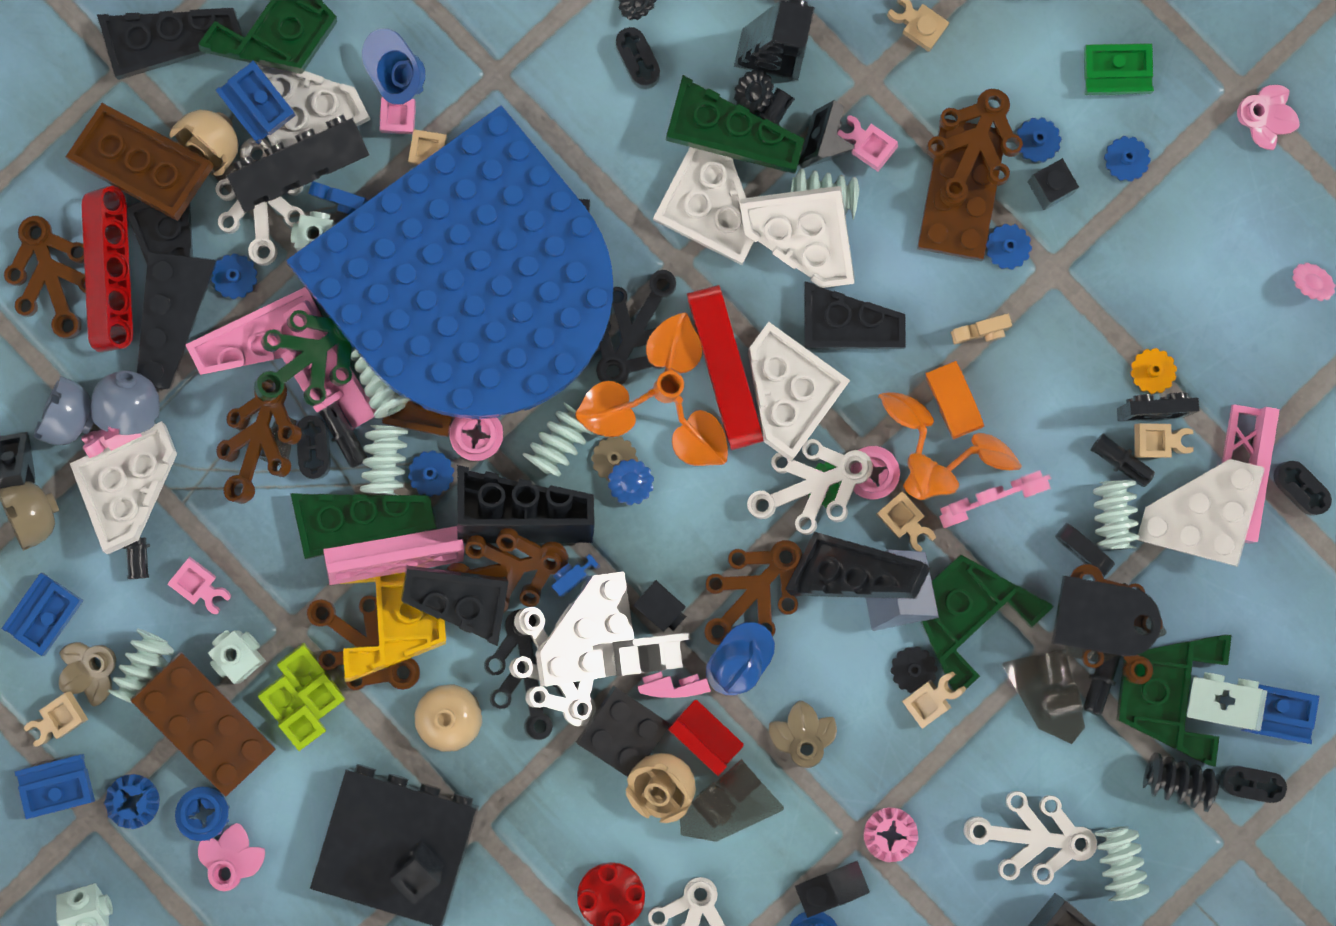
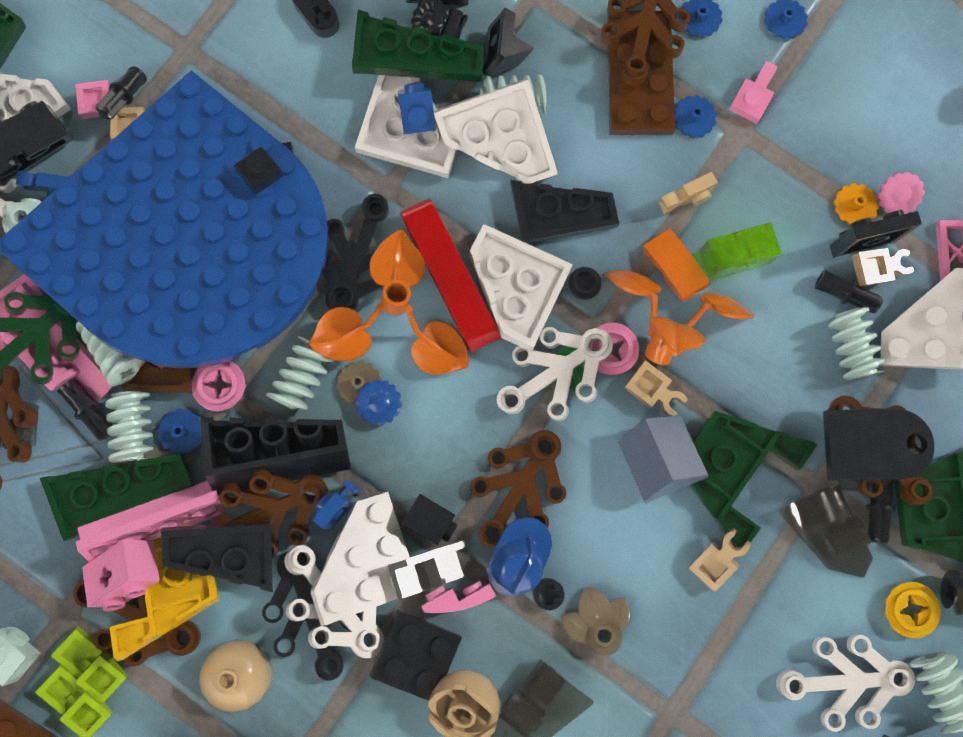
camera: 15 degrees left, 5 degrees down
black beam [297,415,331,480] -> none
blue piece [362,28,426,105] -> none
red panel [668,700,744,776] -> none
black wing [785,531,931,599] -> none
bright pink plate [837,116,898,172] -> none
bright pink gear [864,807,918,863] -> none
black piece [890,647,938,693] -> none
bright pink plant [939,470,1051,528] -> none
black brick [1028,158,1079,210] -> none
black beam [1055,523,1115,577] -> none
none -> bright pink brick [82,539,160,611]
none -> black axle [95,66,147,120]
none -> black plate [234,147,283,195]
none -> blue bracket [398,82,436,134]
none -> black bush [532,578,565,610]
none -> black plate [568,267,601,300]
none -> clear neon green brick [699,222,782,281]
none -> bright pink plate [729,61,778,124]
none -> bright pink piece [878,172,925,214]
none -> yellow gear [883,582,941,638]

